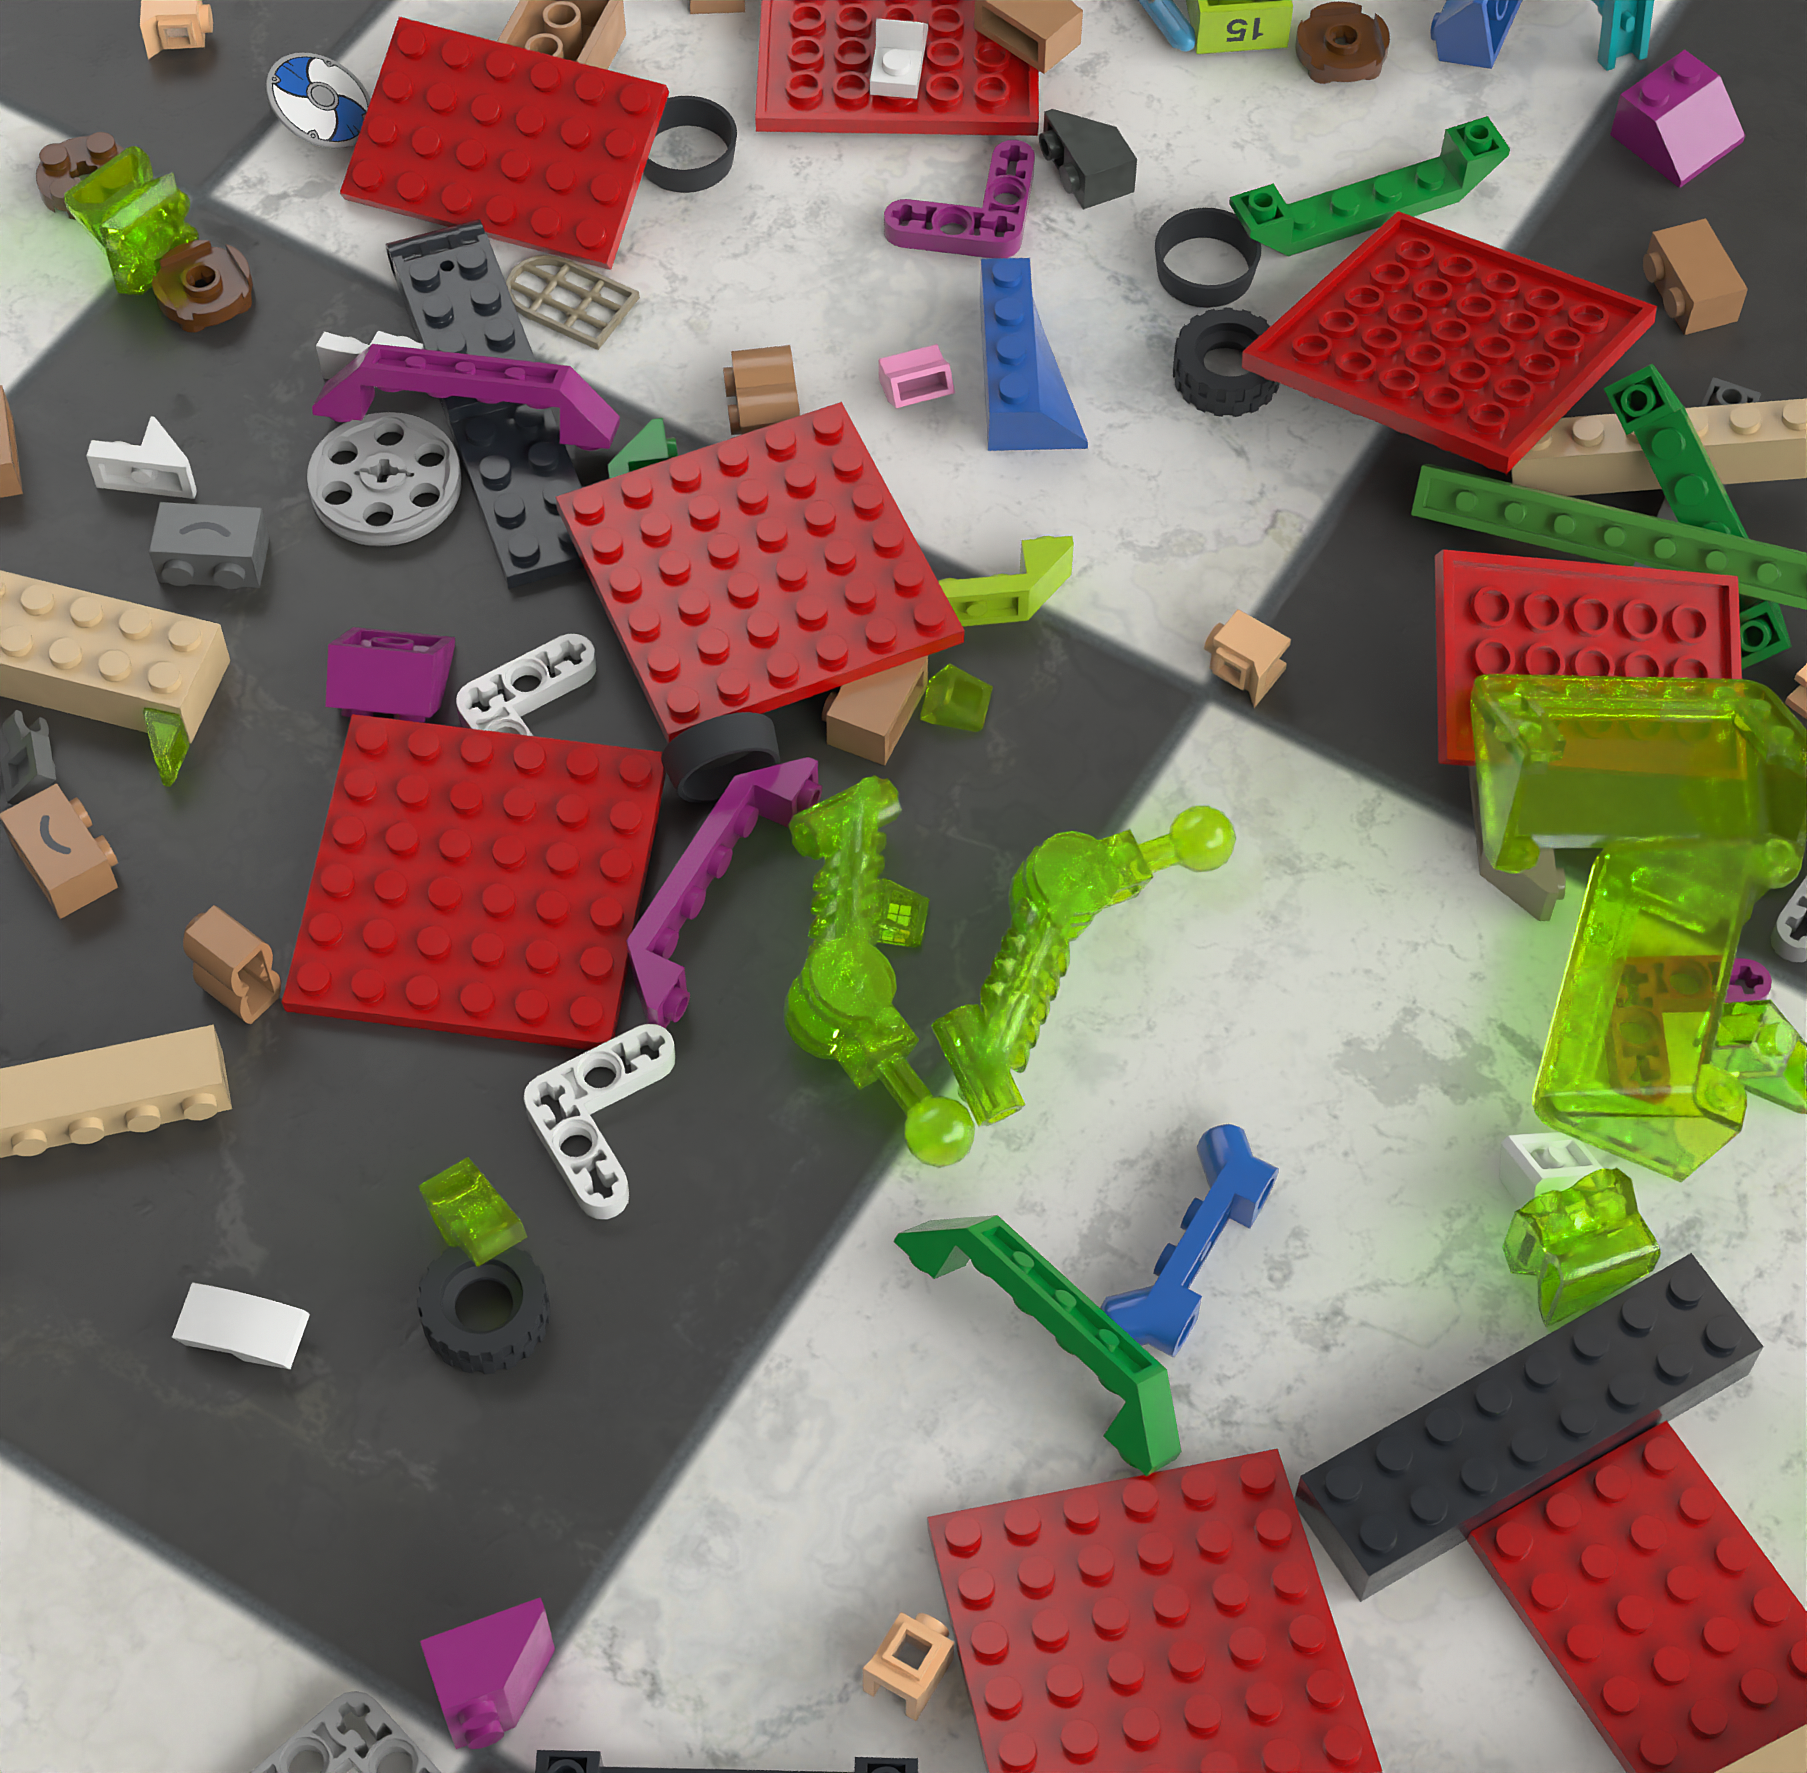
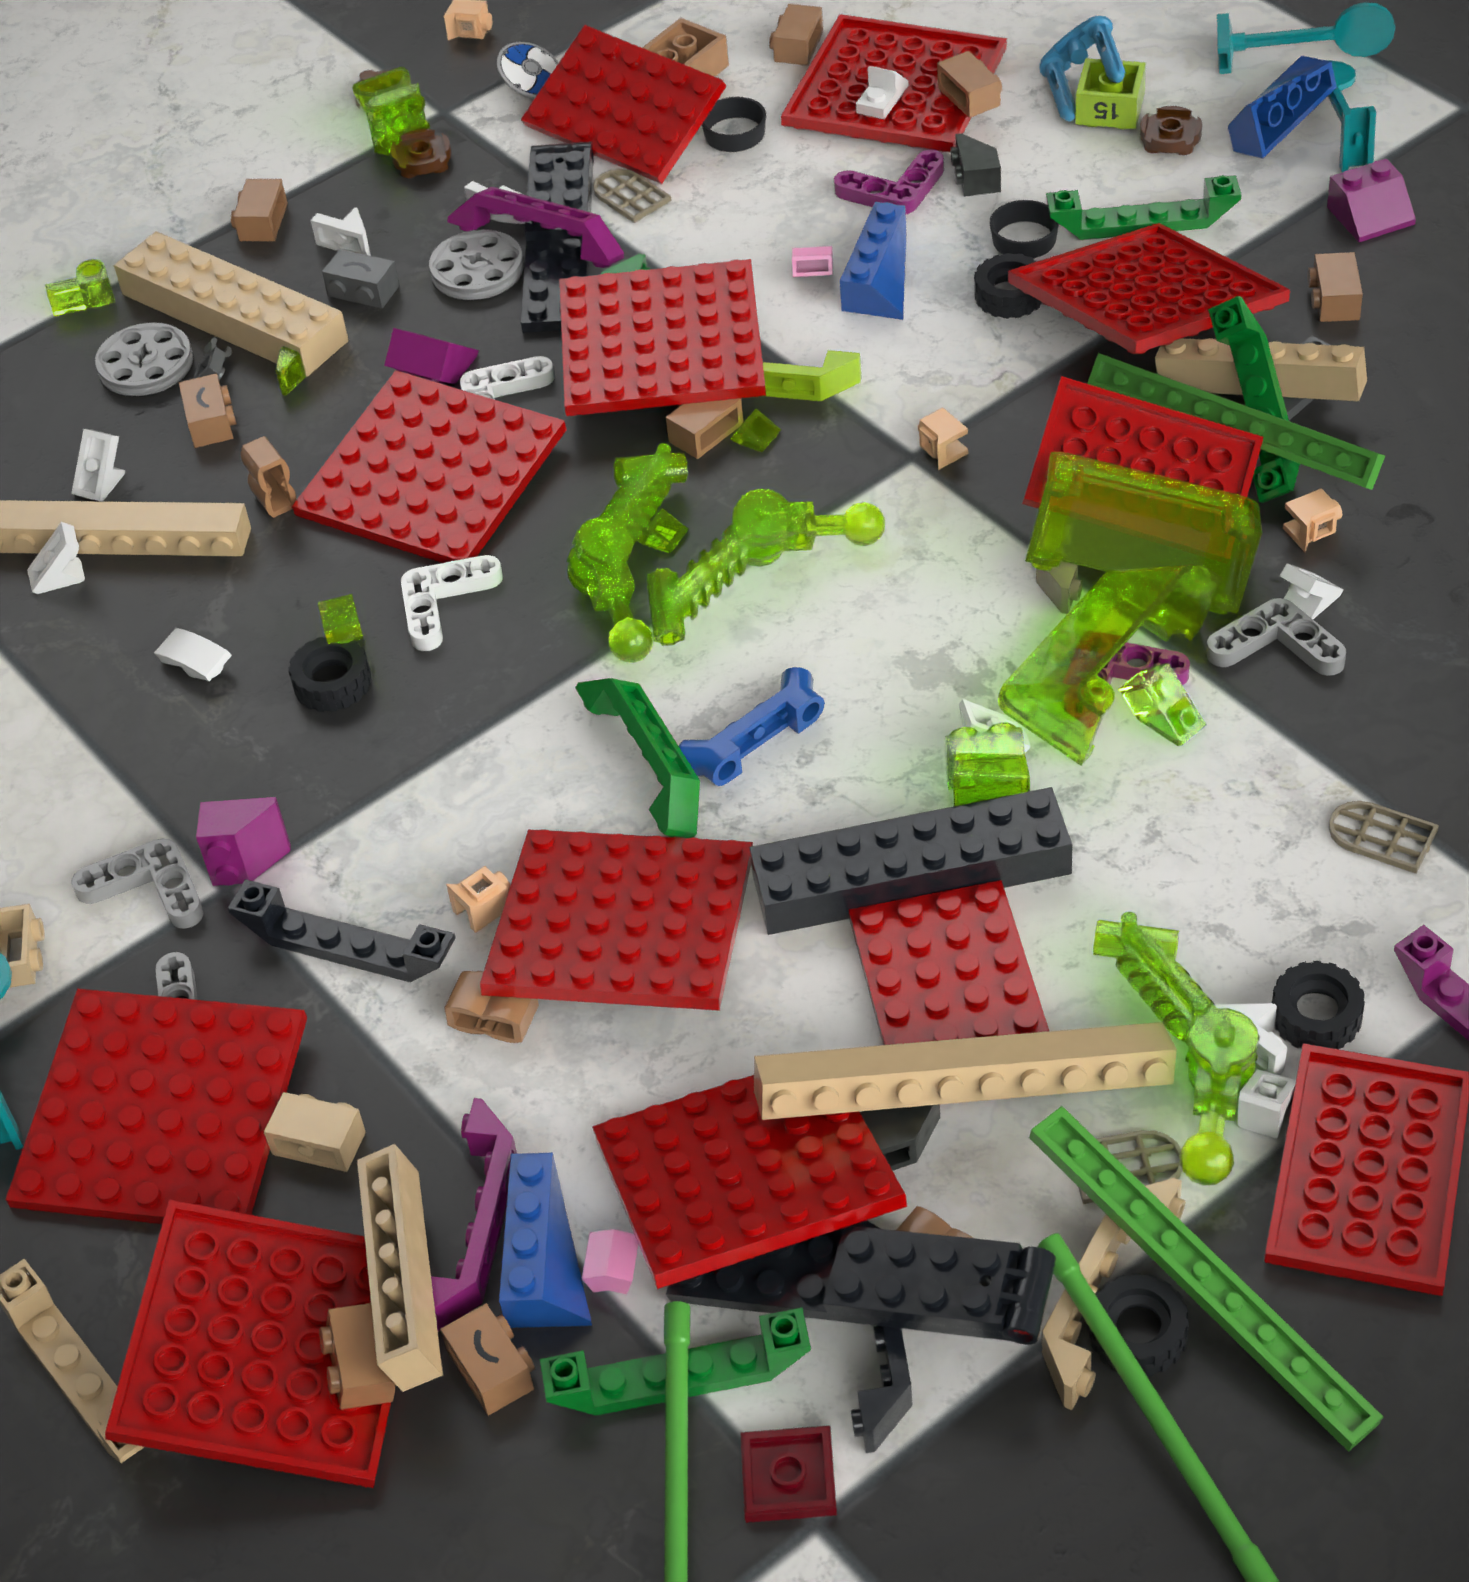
camera: 25 degrees right, 10 degrees down
magenta slope [627,757,822,1029] -> none
black tyre [661,712,780,803] -> none
medium nougat brick [723,345,800,435] -> none

